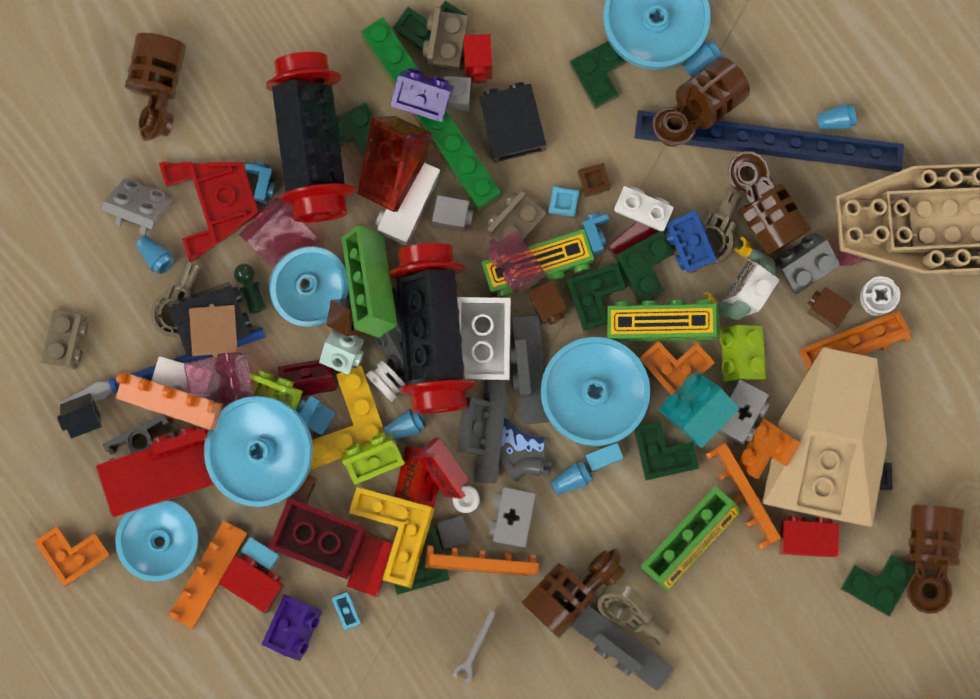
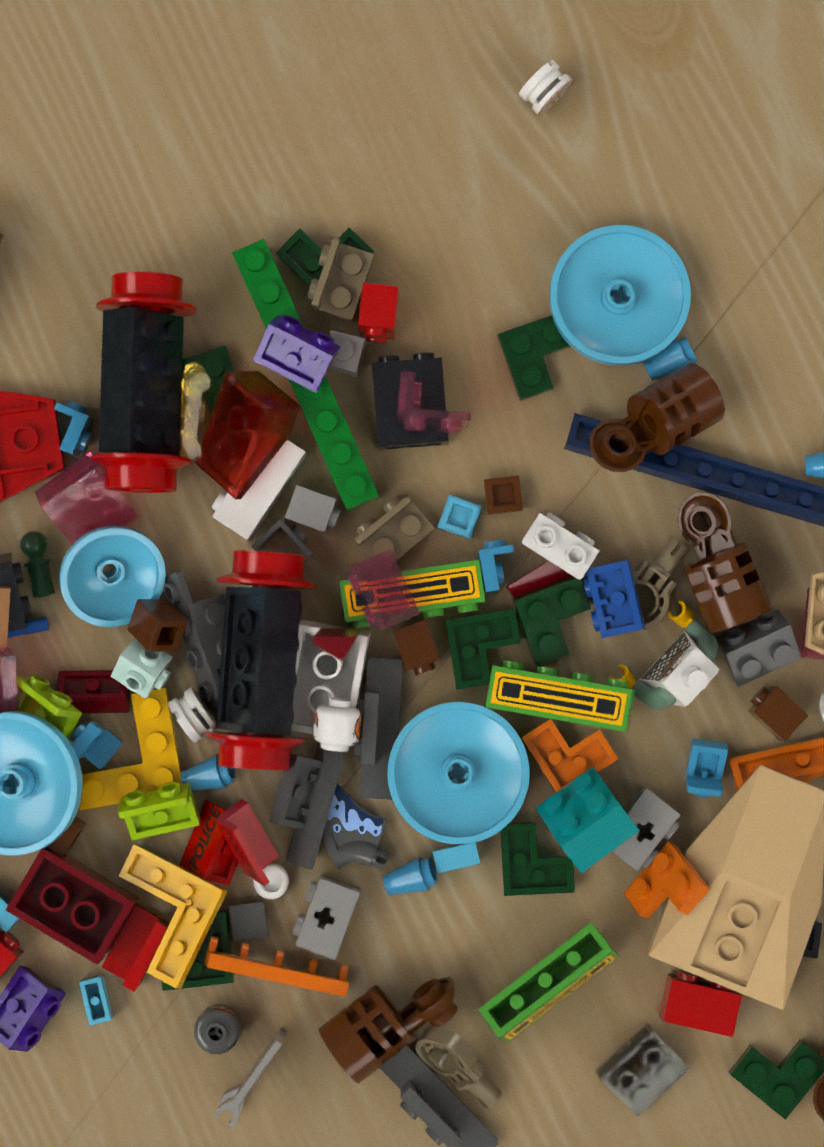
camera: 10 degrees right, 5 degrees up
bright green brick [341,225,397,338] -> none
orange hinge [705,442,781,549] -> none
lime bracket [720,325,766,382] -> none
none -> clear yellow plate [180,362,211,460]
none -> dark grey head [194,1004,242,1054]
none -> dark grey bracket [251,519,314,559]
none -> dark red slope [312,628,361,661]
none -> white head [313,697,362,752]
none -> clear pink bracket [398,371,471,434]
none -> clear smoke brick [595,1022,690,1117]
none -> dark azure bracket [685,738,728,798]

